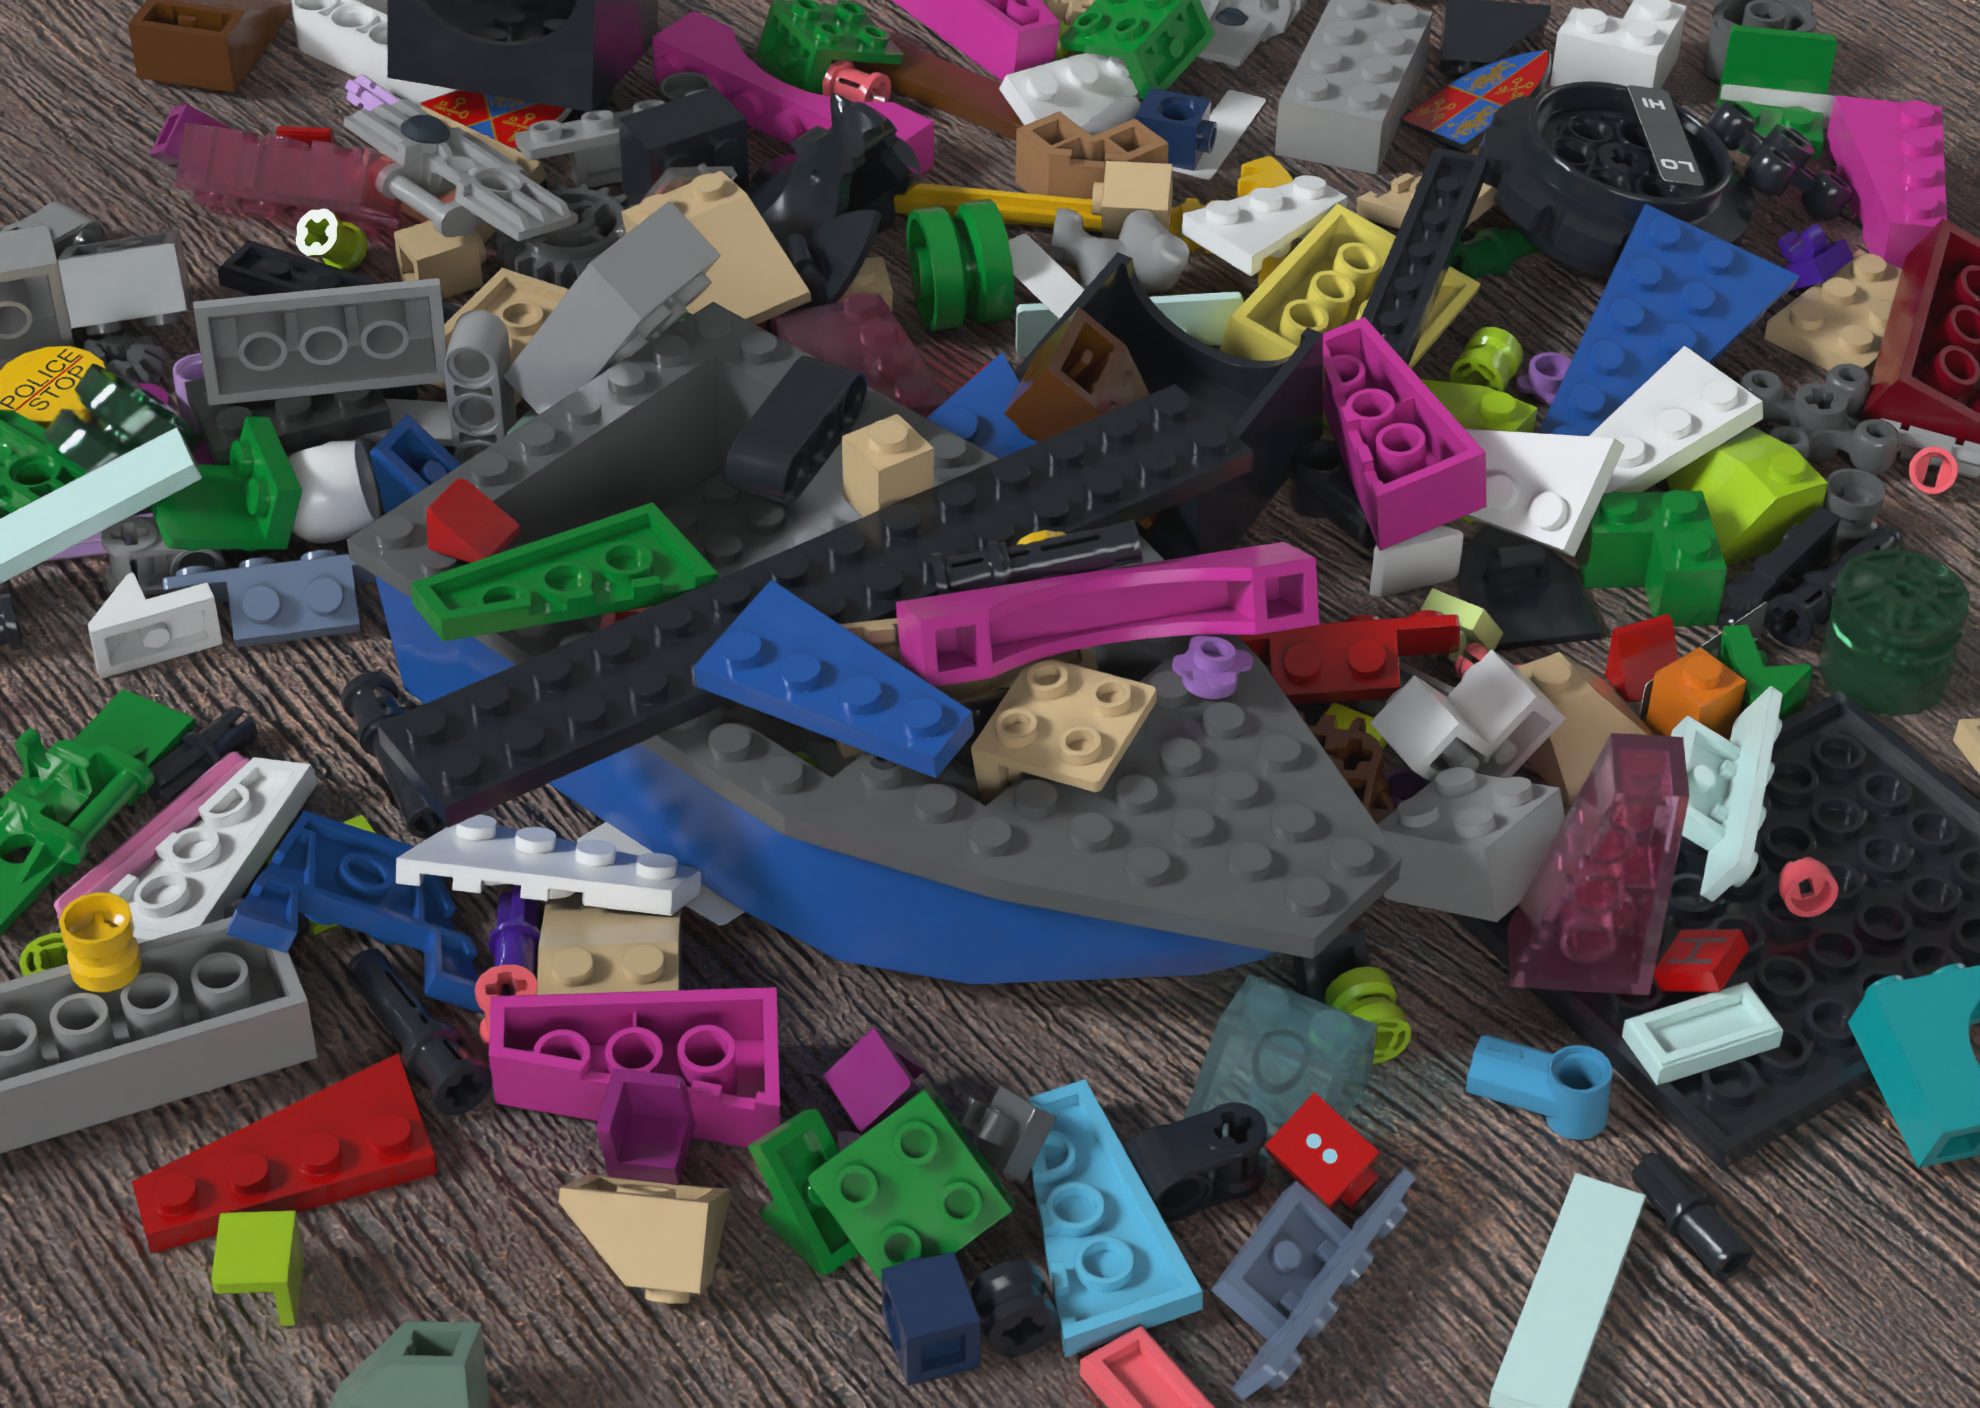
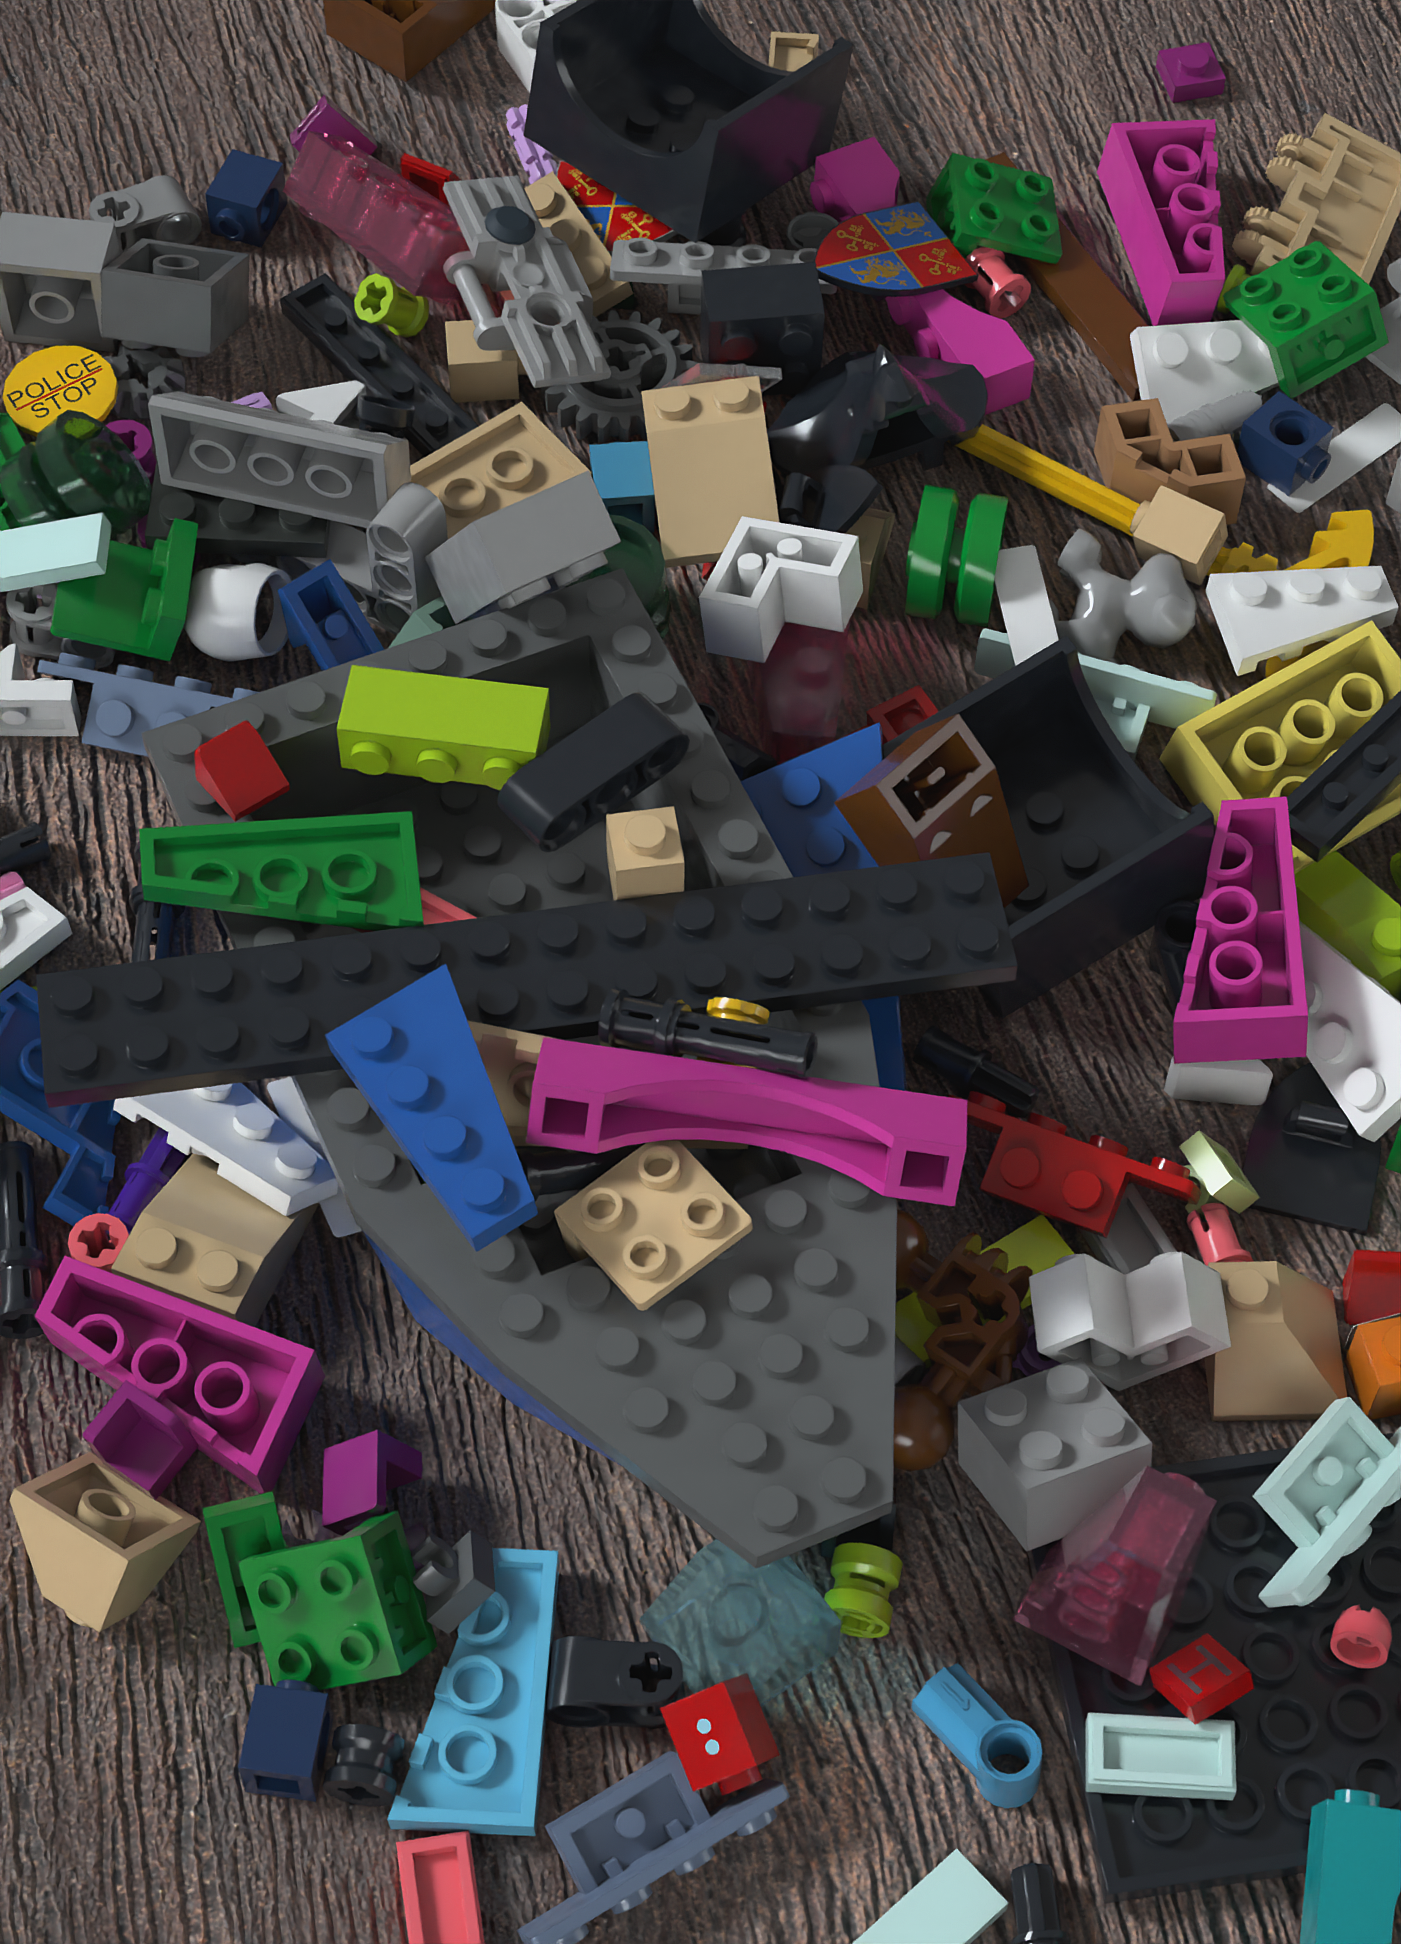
camera: 25 degrees right, 15 degrees up
medium lavender plate [1172,635,1253,699] -> none
none -> dark blue brick [205,149,288,248]
none -> lime brick [336,665,550,790]
none -> white brick [699,516,863,663]
none -> shield [813,201,979,301]

